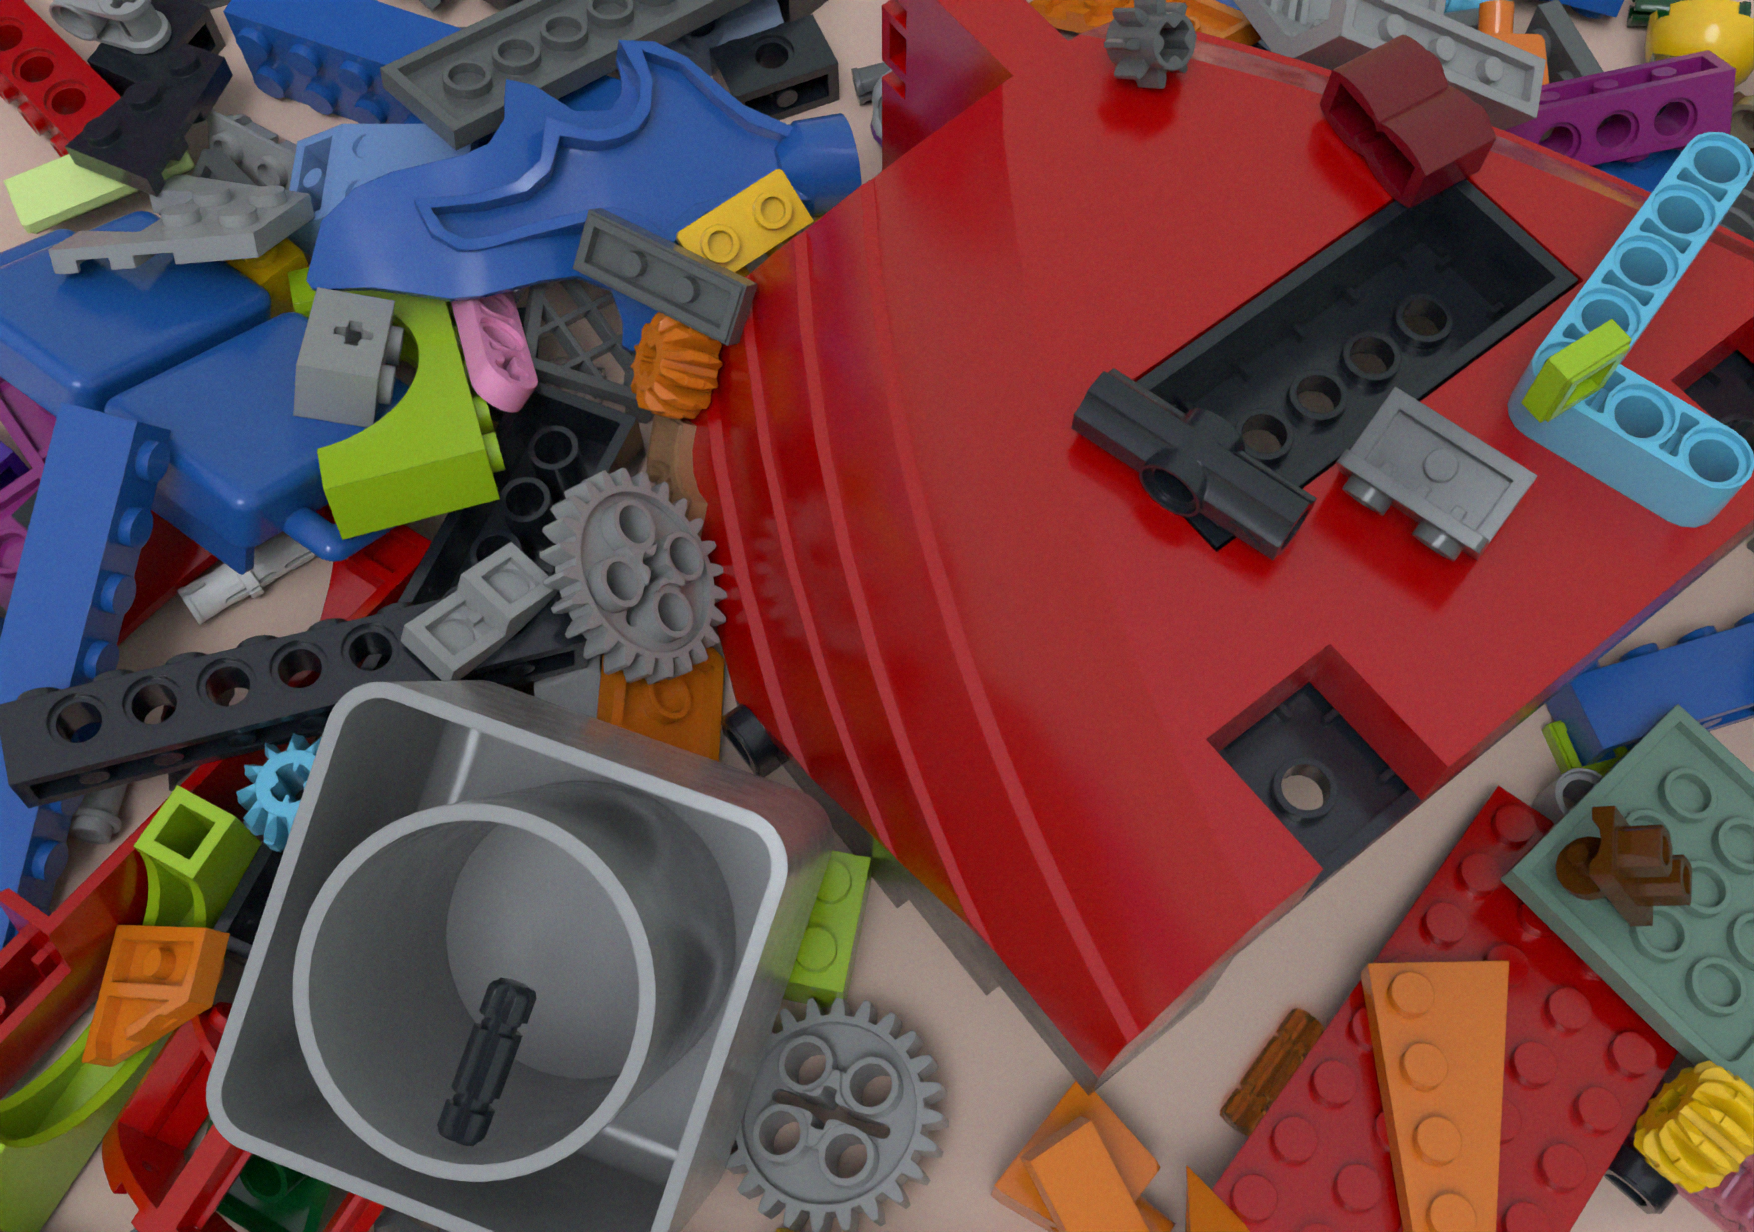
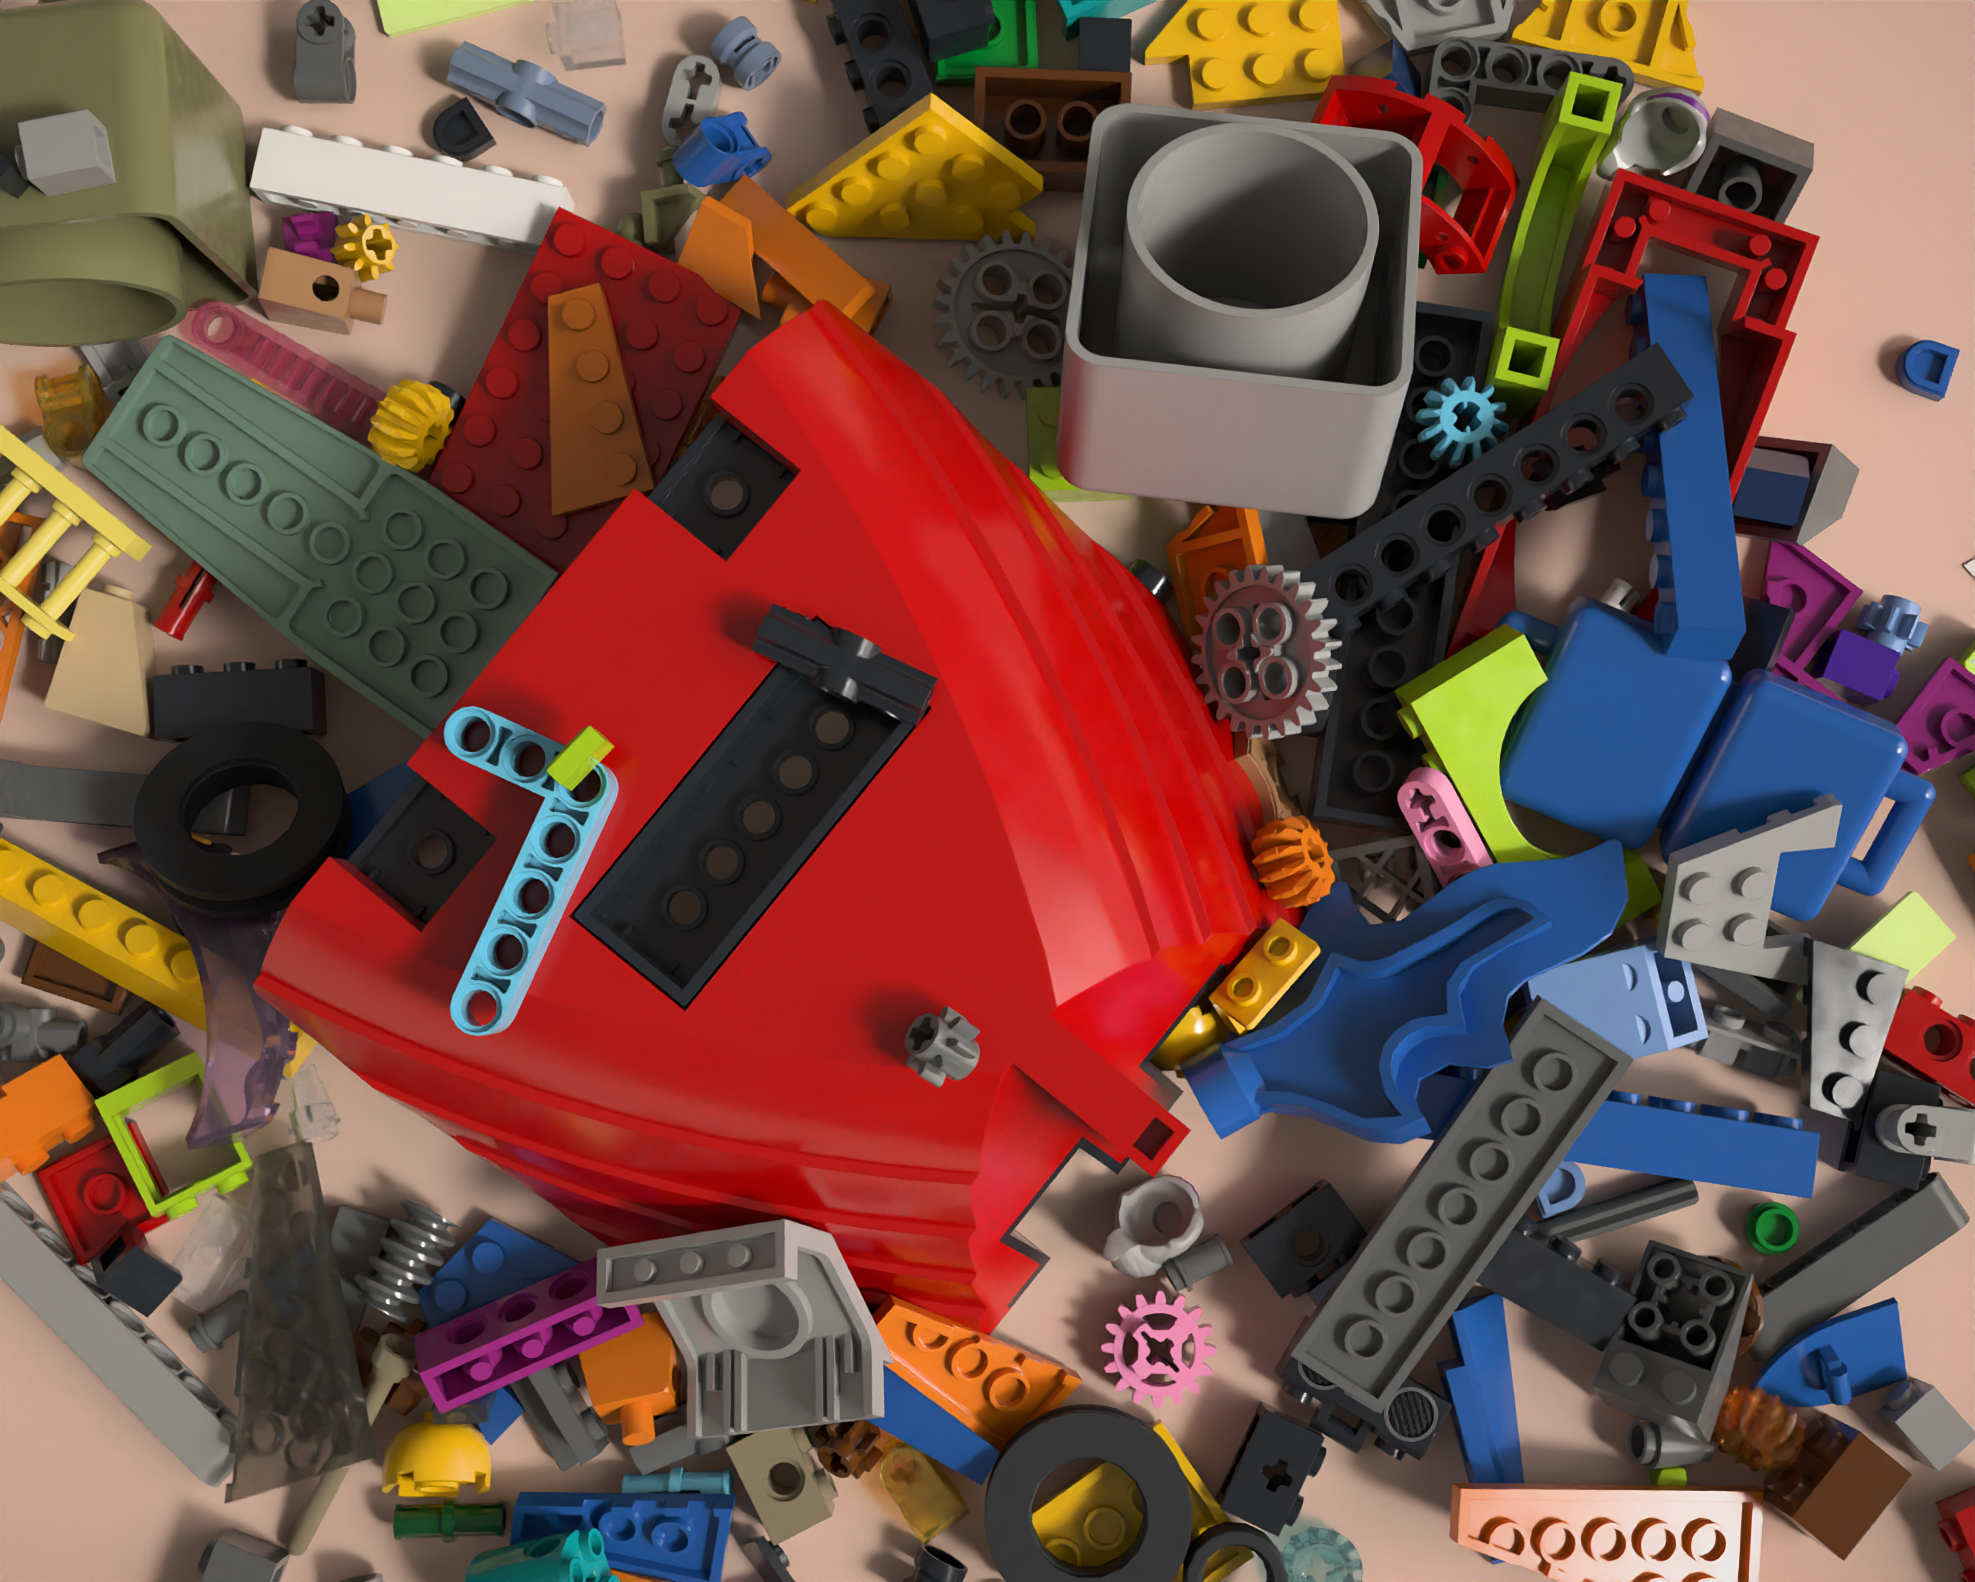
camera: 170 degrees right, 20 degrees up
orange wing [81,925,230,1067] -> none
light grey brick [293,287,404,428] -> none
light grey slope [401,542,558,681] -> none
black axle [437,977,537,1146] -> none
dark grey tile [573,208,758,346] -> none
dark red brick [1319,34,1496,208] -> none
dark grey bracket [1336,387,1538,562] -> none
reddish brown hips [1555,806,1692,926] -> none

